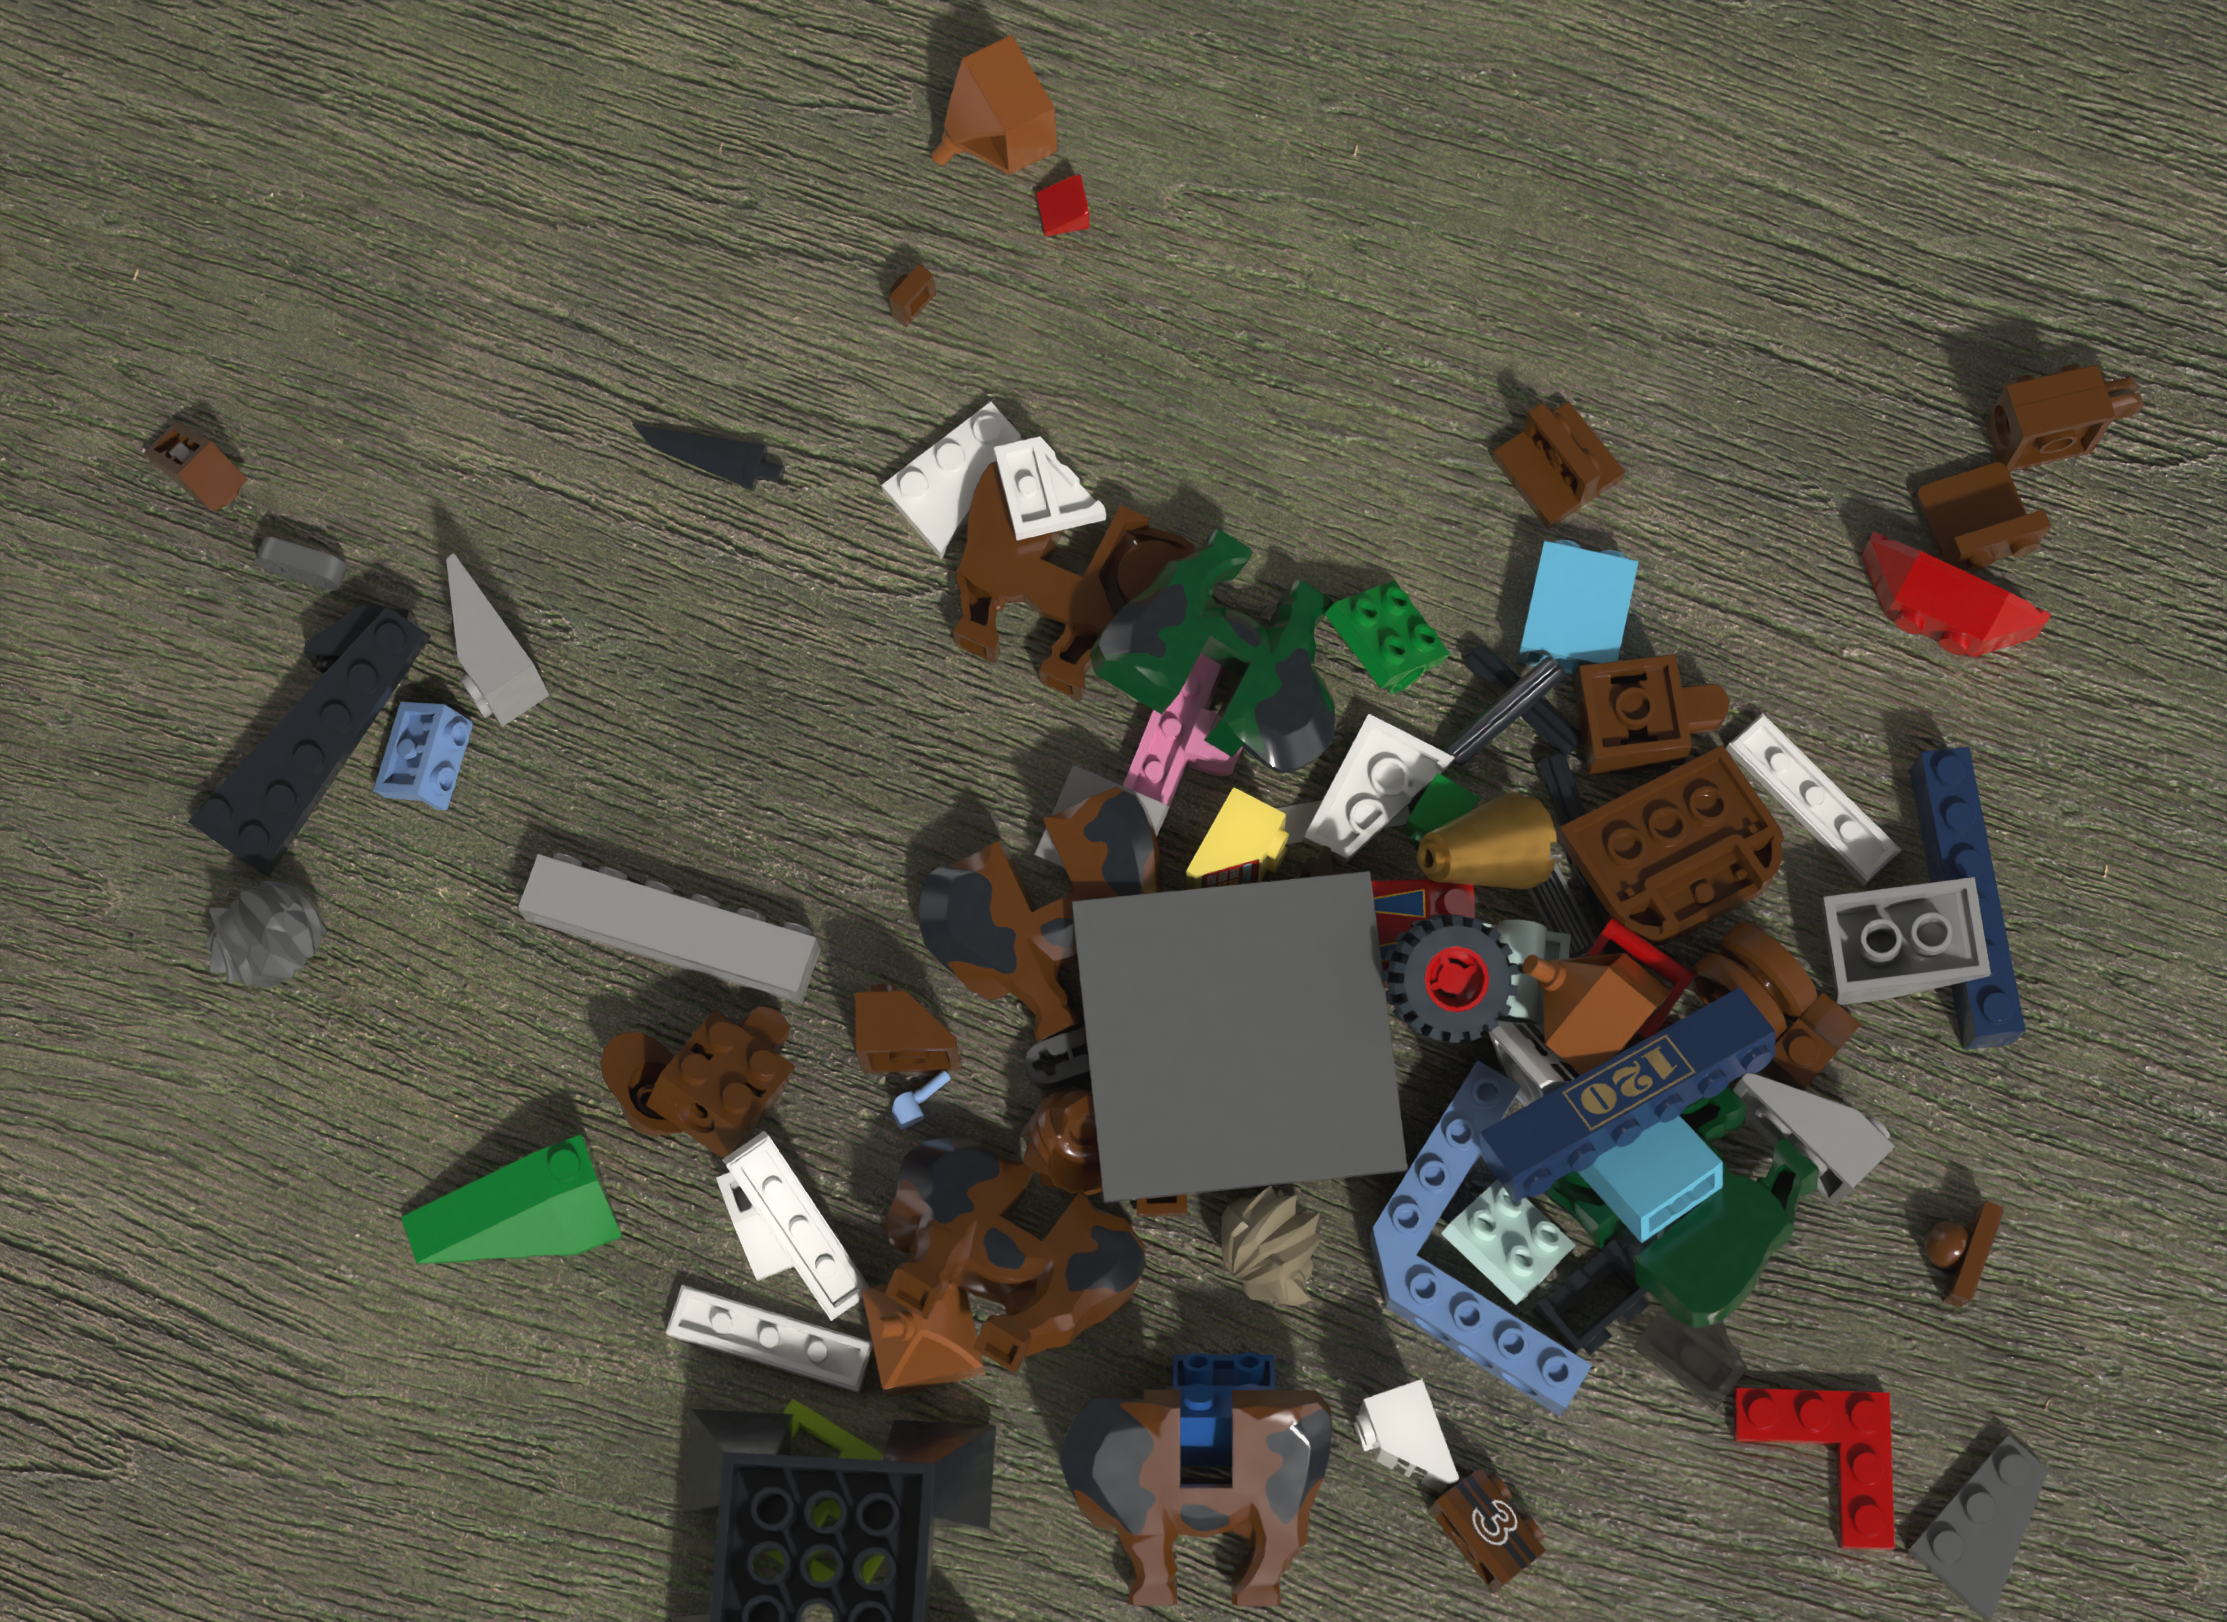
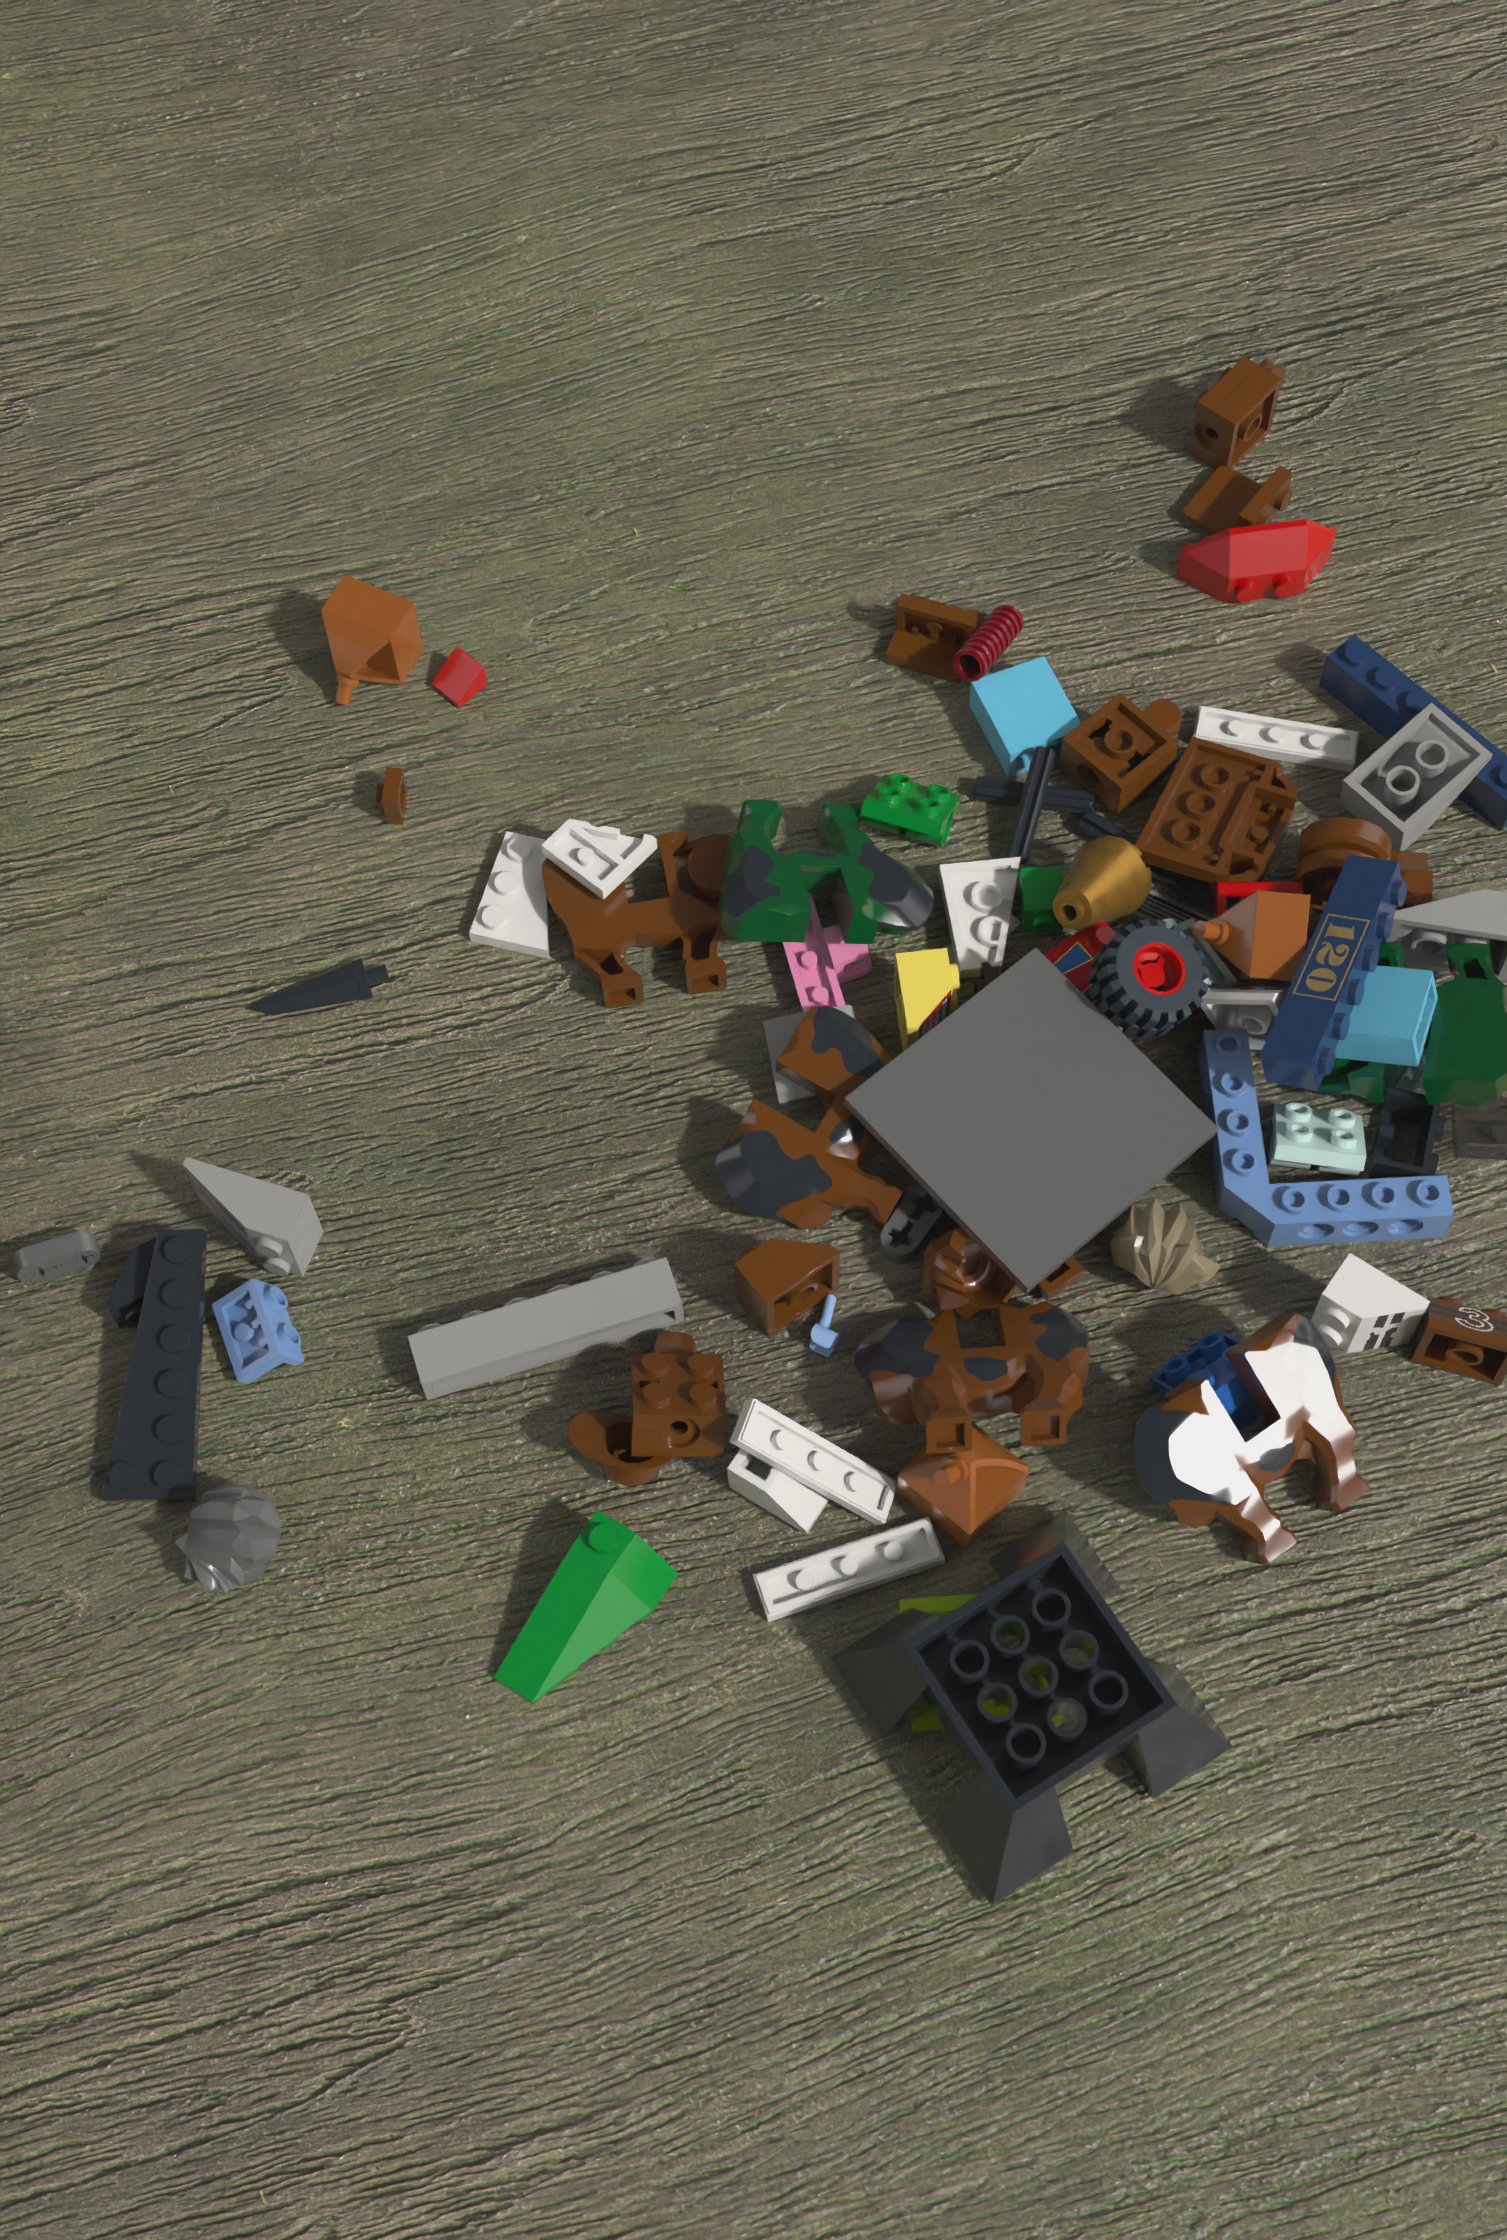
camera: 35 degrees left, 10 degrees down
none -> dark red piece [953,604,1024,682]

